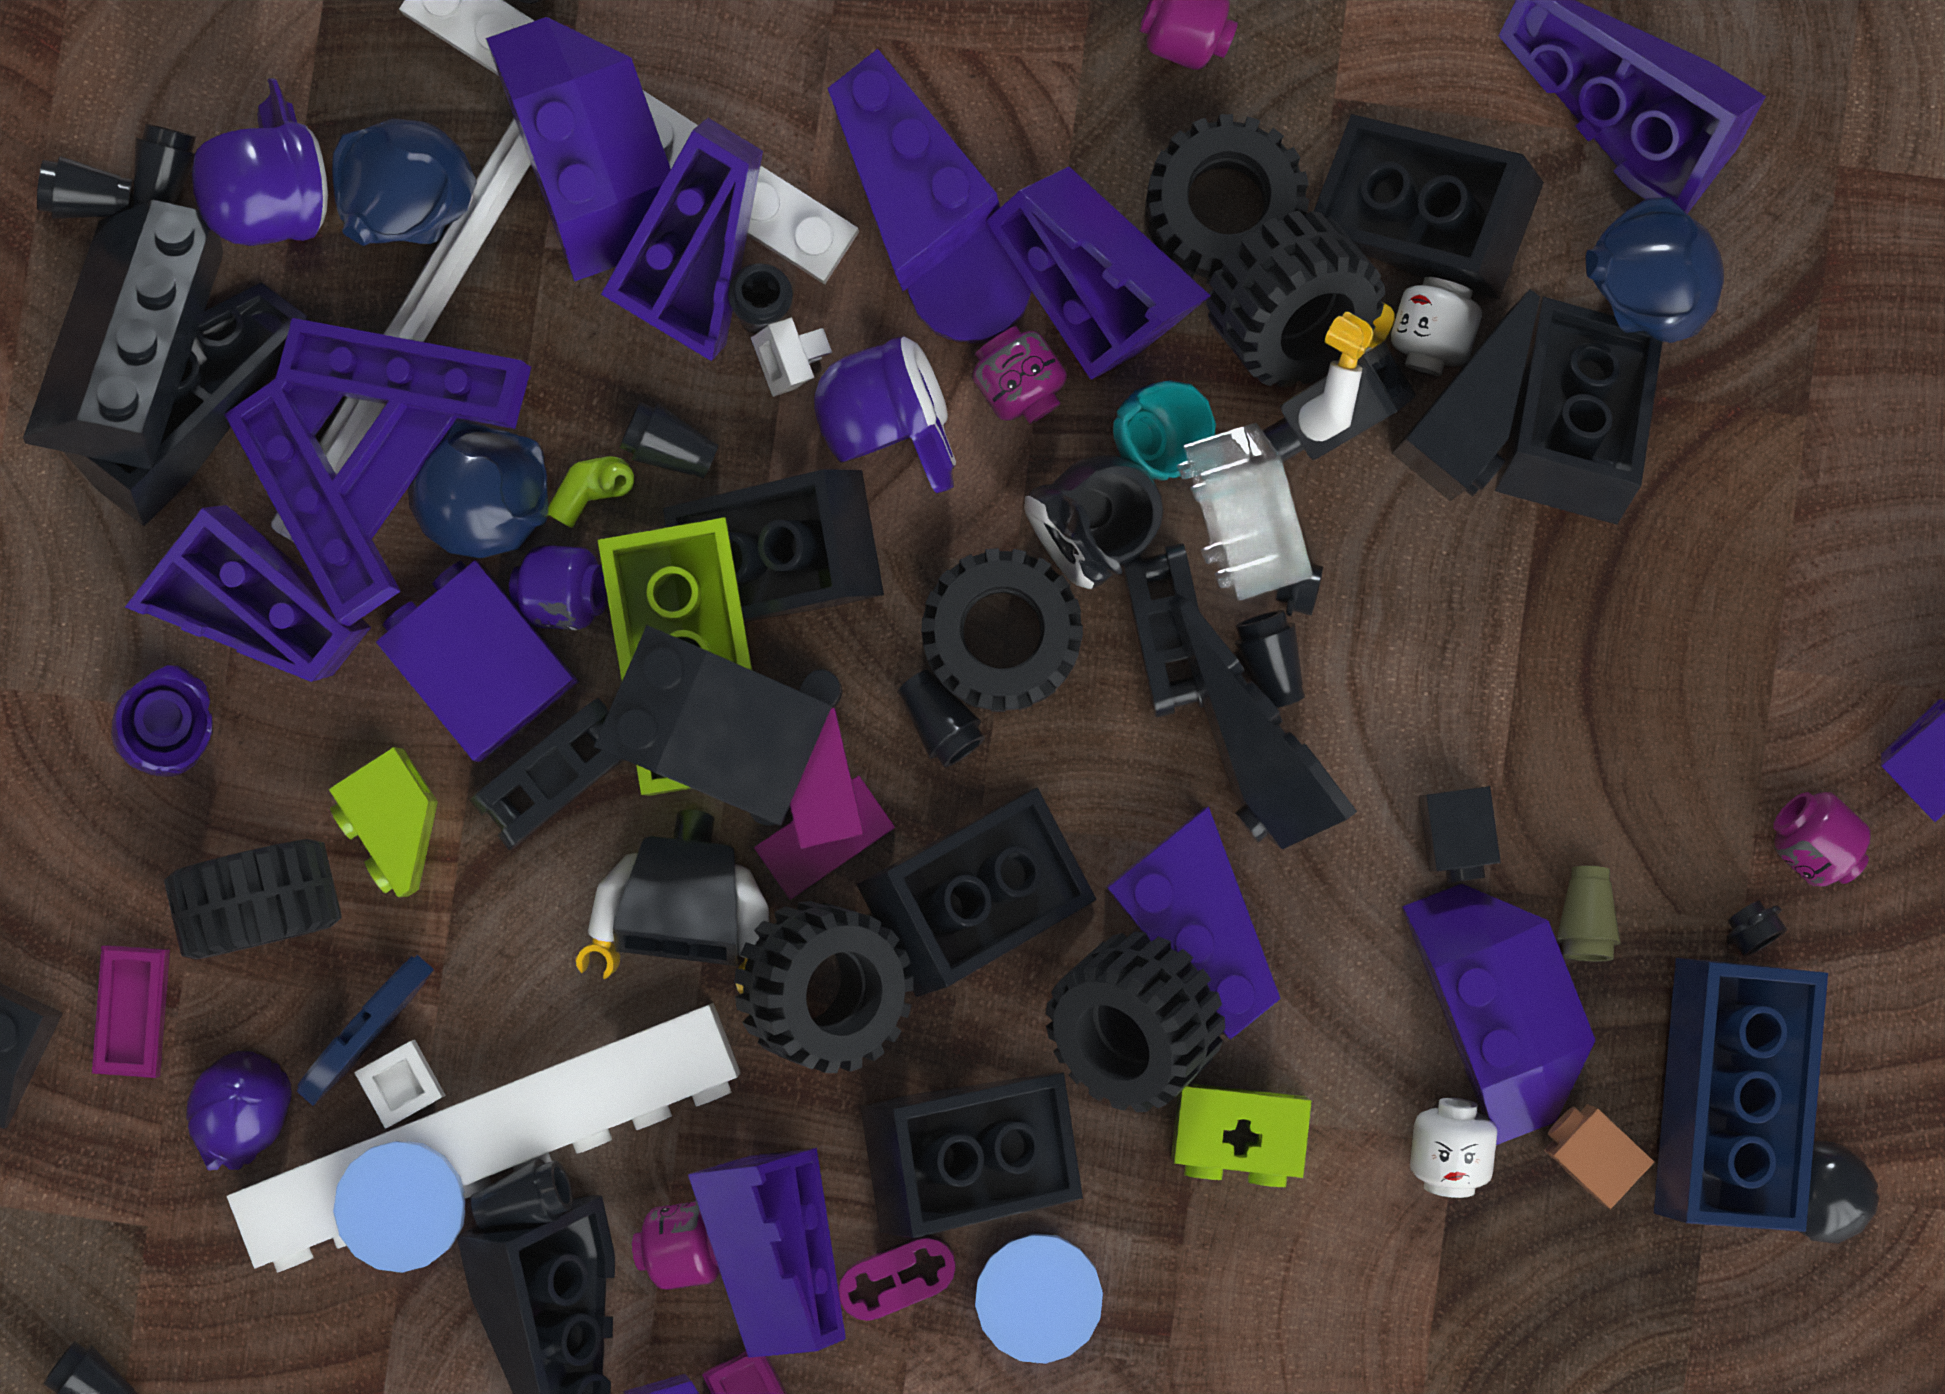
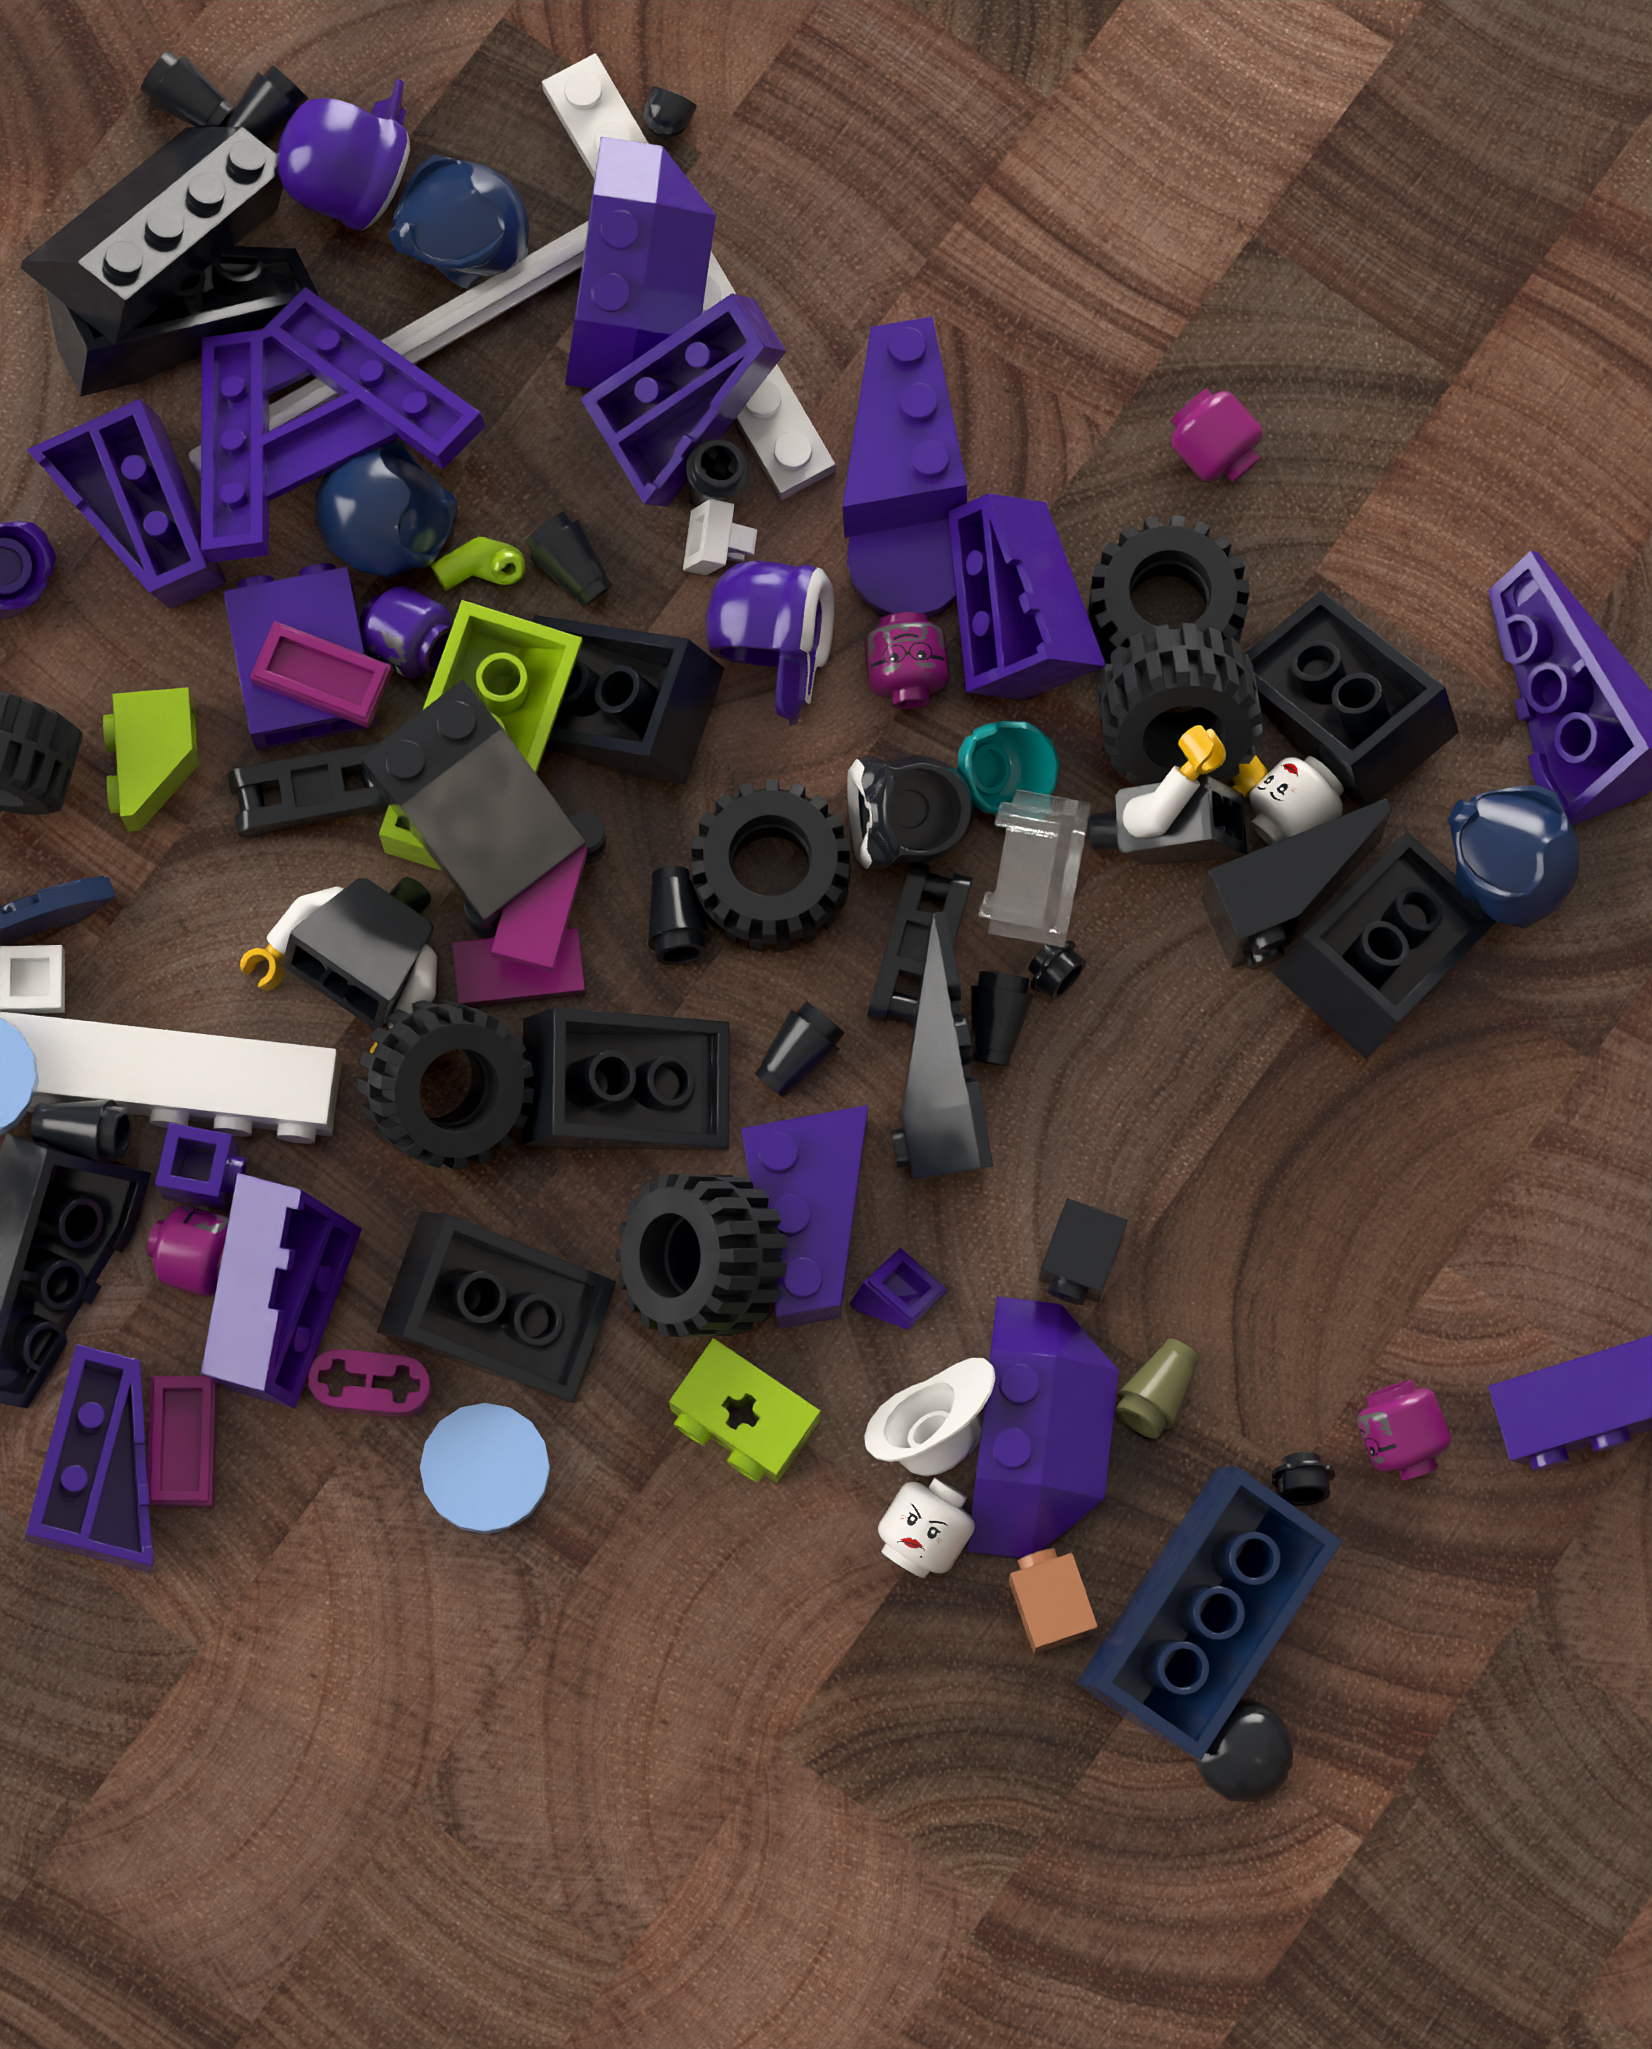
camera: 25 degrees right, 10 degrees down
none -> dark purple brick [155,1123,247,1211]
none -> magenta tile [250,621,393,728]
none -> black cone [754,1000,845,1098]
none -> dark purple slope [849,1248,948,1330]
none -> white piece [864,1358,995,1476]

